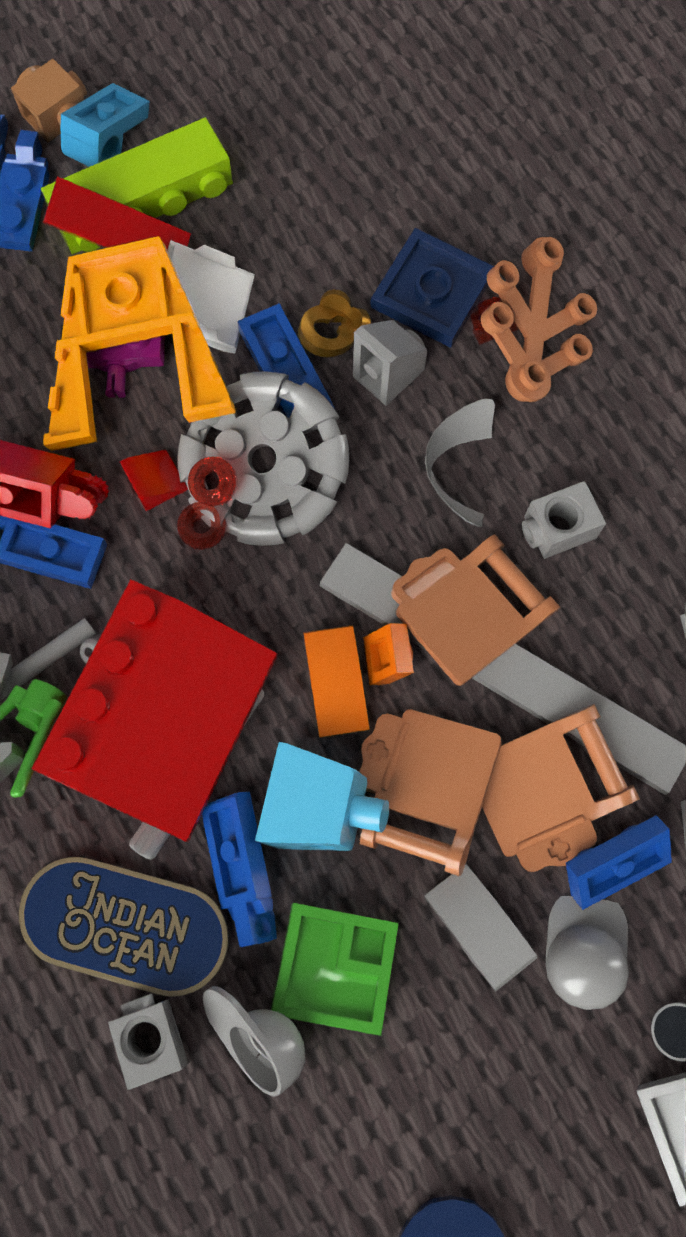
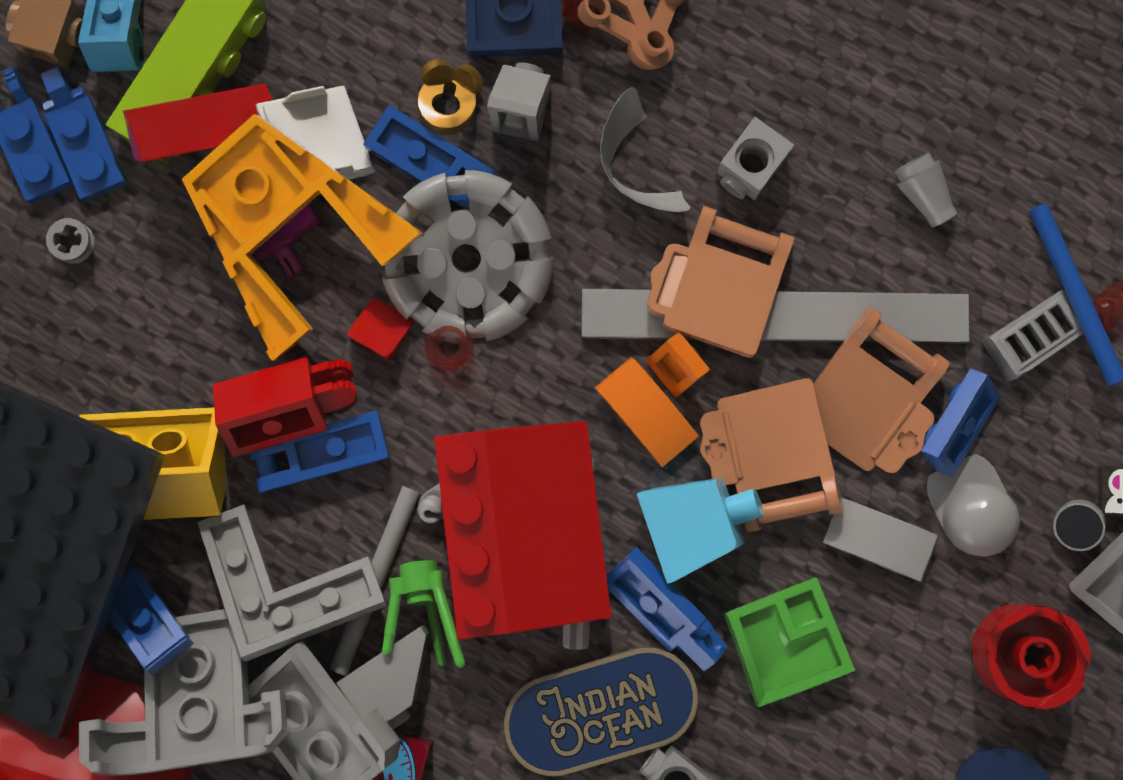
camera: 25 degrees left, 10 degrees up
clear red plate [188,457,238,507] -> none
light grey cap [203,986,305,1097] -> none
none -> red brick [972,603,1091,709]

